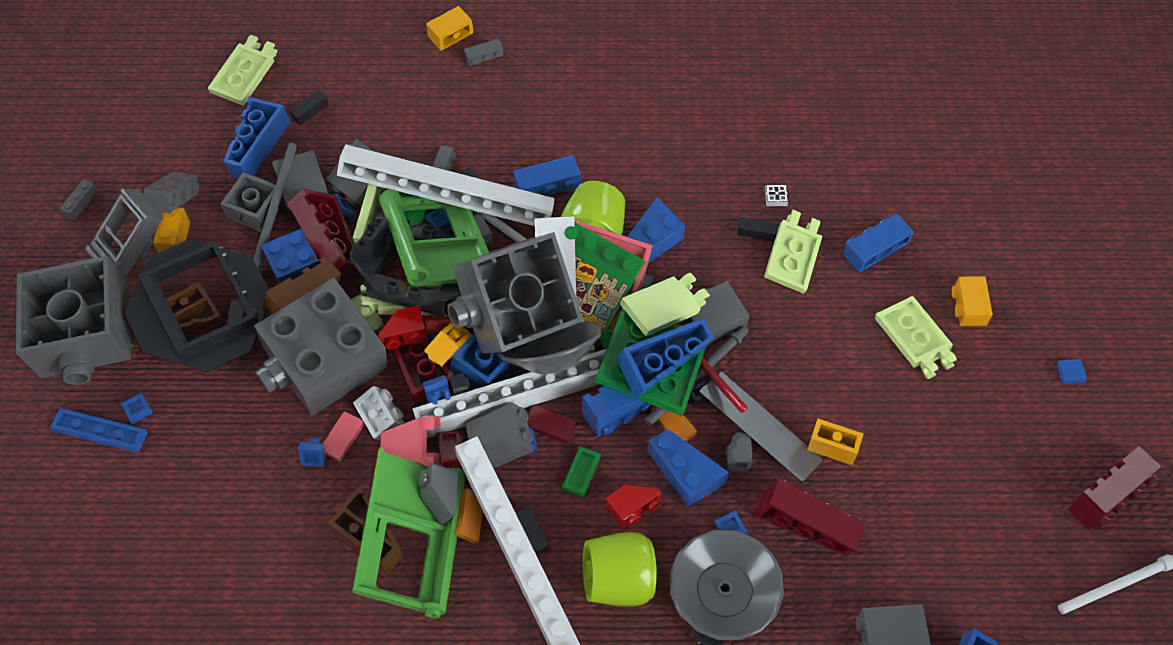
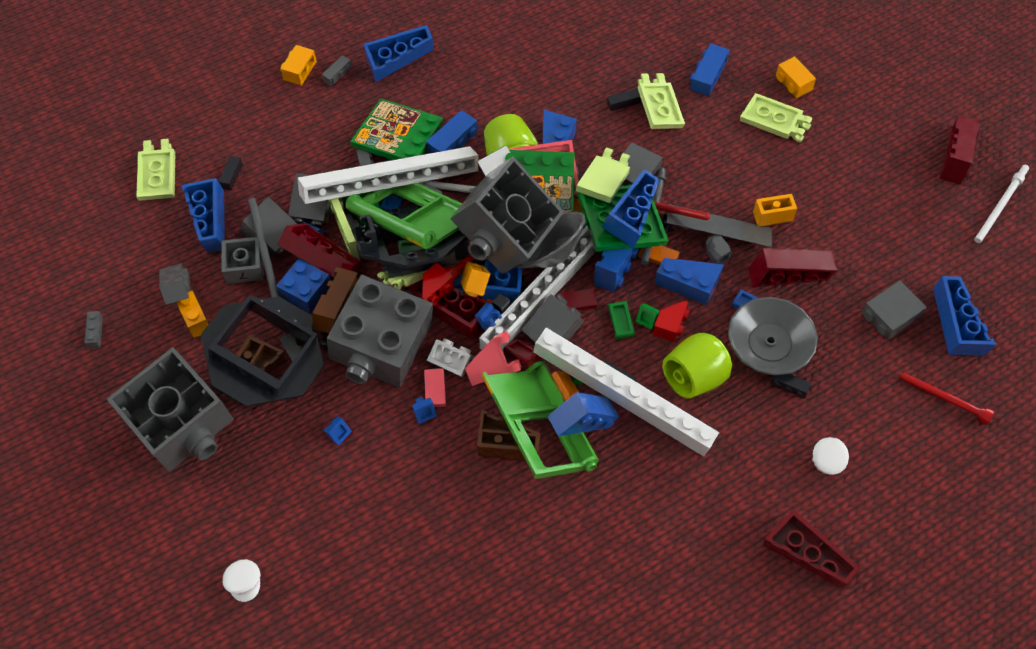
camera: 30 degrees left, 0 degrees up
blue tile [50,408,148,453] -> none
dark grey piece [85,188,163,278] -> none
blue tile [120,393,153,425] -> none
dark grey slope [418,464,458,524] -> none
tile [765,185,788,206] -> none
blue tile [1056,359,1087,385] -> none
none -> white piece [223,559,261,602]
none -> blue tile [324,416,352,446]
none -> plate [350,99,443,160]
none -> blue wedge [363,25,433,82]
none -> blue wedge [547,392,619,436]
none -> green tile [636,303,660,330]

